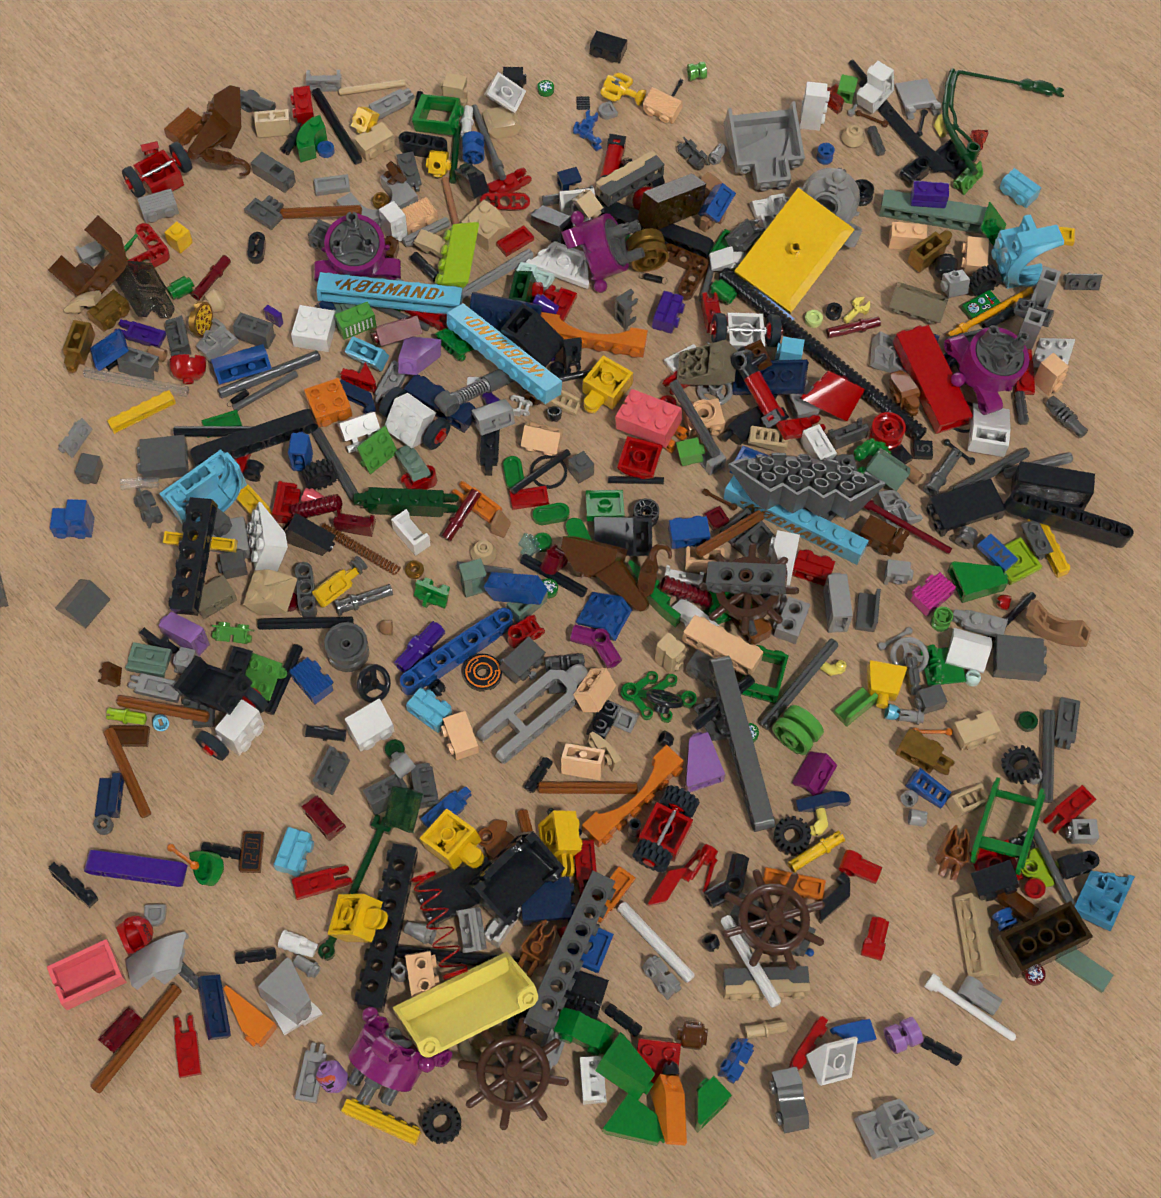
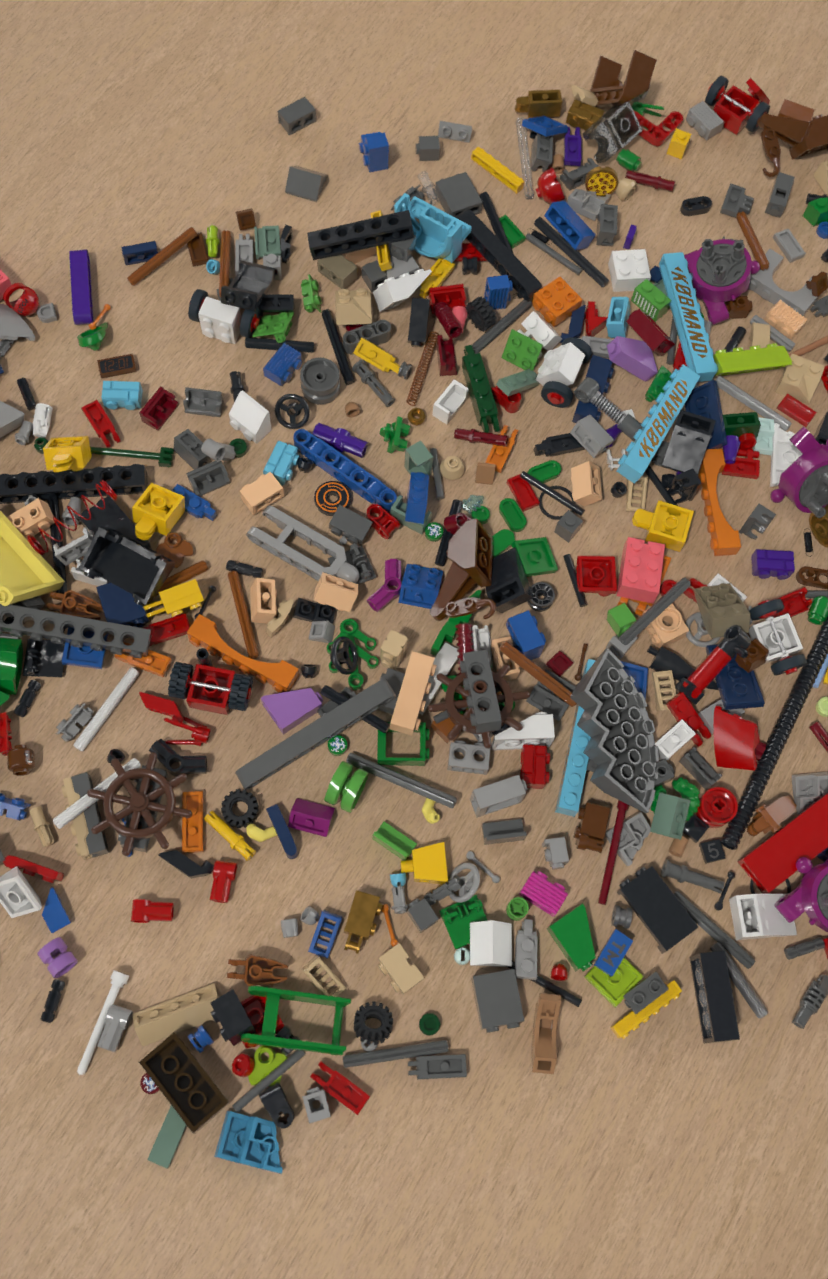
camera: 70 degrees right, 5 degrees up
black hinge [48,862,98,908] -> none
dark grey bush [93,815,114,835] -> none
medium lavender slope [158,611,210,656] -> none
black axle [201,842,241,860] -> none
pearl gold plate [372,192,390,209] -> none
white brick [379,201,408,241] -> none
clear green panel [382,786,423,833] -> none
medium azure brick [775,336,805,360] -> none
reddish brown slope [994,892,1039,923] -> none
black beam [1004,490,1134,548] -> none

